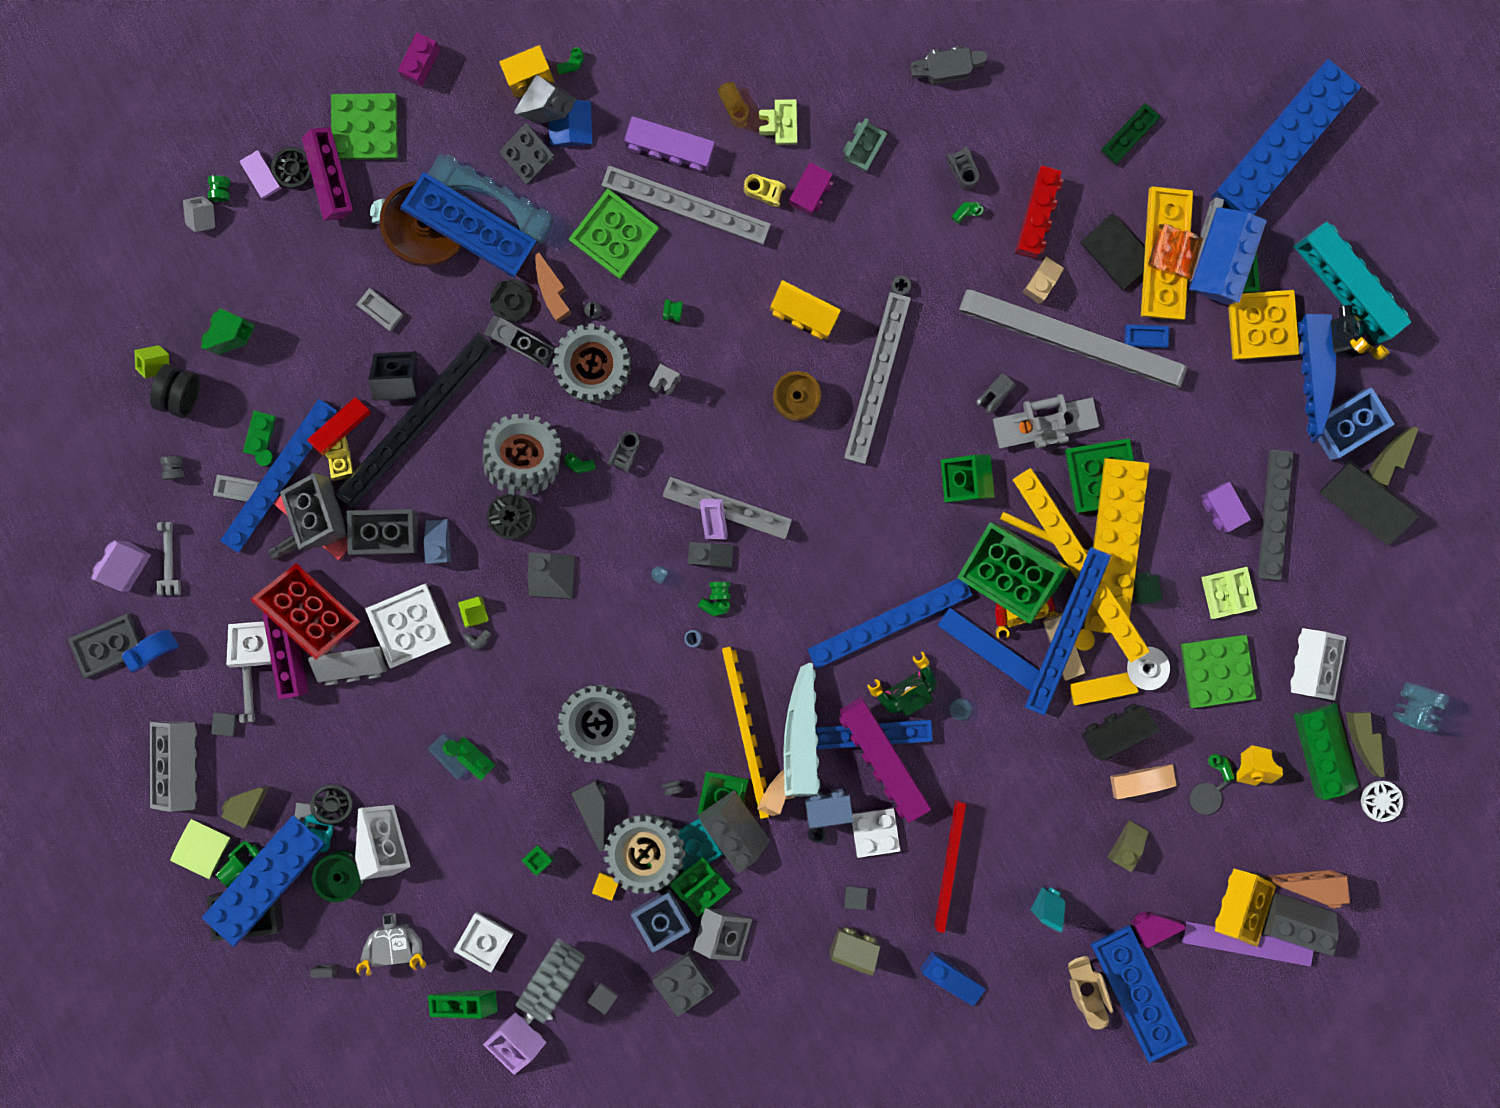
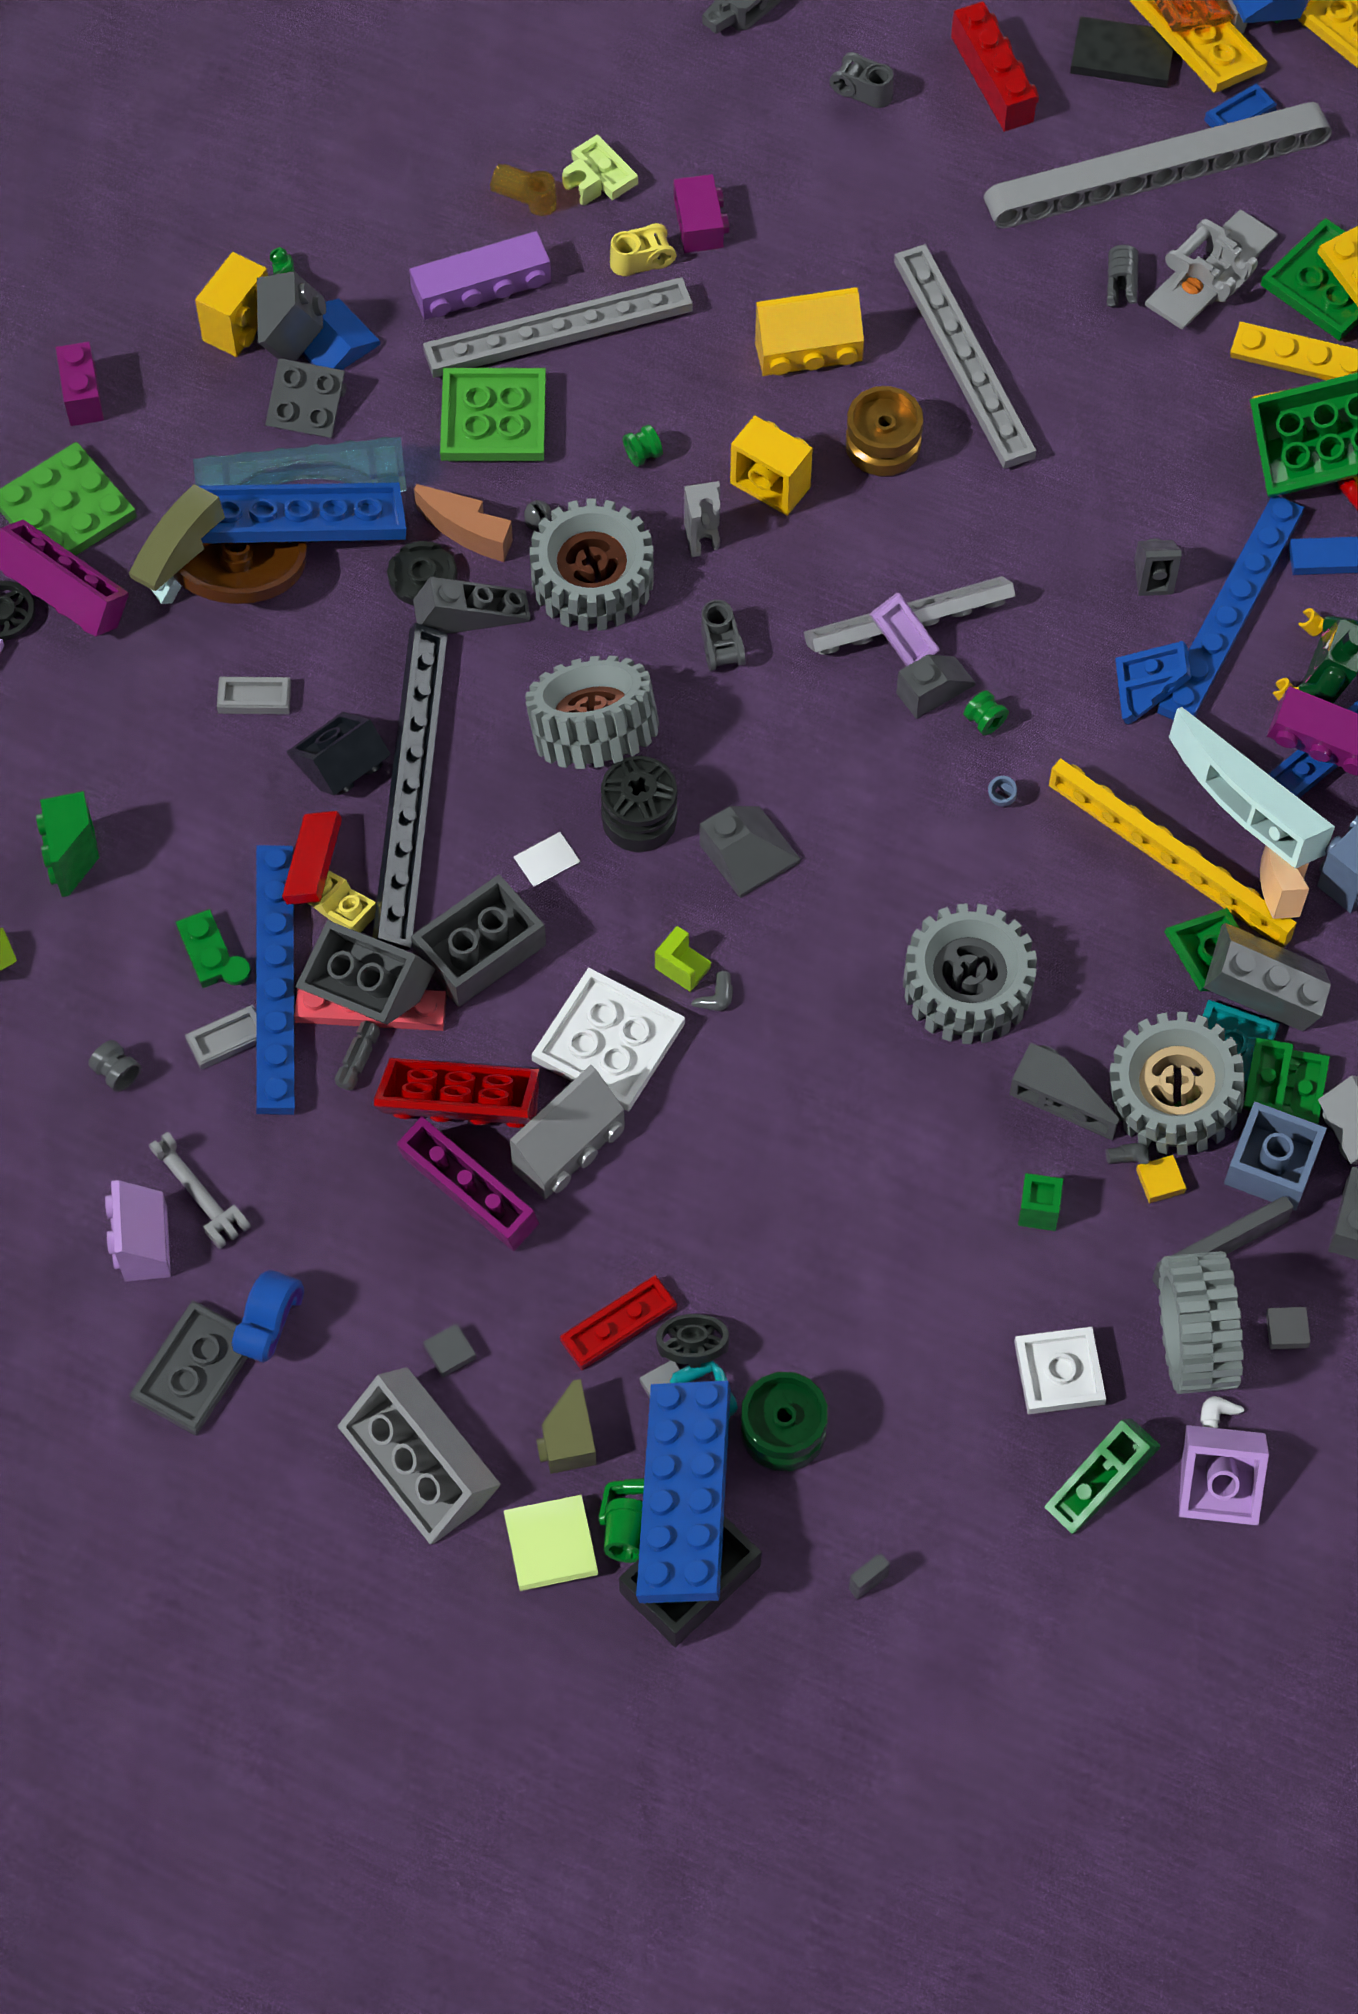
camera: 35 degrees left, 25 degrees down
pearl dark grey wheel [150,364,200,419] -> none
white plate [227,621,272,668] -> none
light grey hinge [239,666,255,723] -> none
white slope [355,805,411,880] -> none
light grey torso [356,913,426,977] -> none
sand blue slope [424,519,452,564] -> none
clear light blue tile [428,733,468,780] -> none
green hinge [443,736,495,781] -> none
green arm [564,453,596,474] -> none
clear light blue hinge [651,566,669,585] -> none
dark grey bush [662,780,683,795] -> none
green arm [697,598,730,617] -> none
sand green bracket [843,118,887,172] -> none
dark grey bush [891,276,911,296] -> none
green slope [941,454,995,502] -> none
green arm [951,202,984,224] -> none
tan slope [1022,257,1064,304] -> none
none -> olive slope [129,484,225,591]
none -> white sticker [514,832,580,887]
none -> red tile [560,1275,677,1371]
none -> yellow brick [730,415,813,516]
none -> dark grey animal [1106,1143,1150,1165]
none -> blue wing [1115,641,1191,724]
none -> dark grey slope [1134,538,1182,596]
none -> dark grey tile [1152,1196,1294,1290]

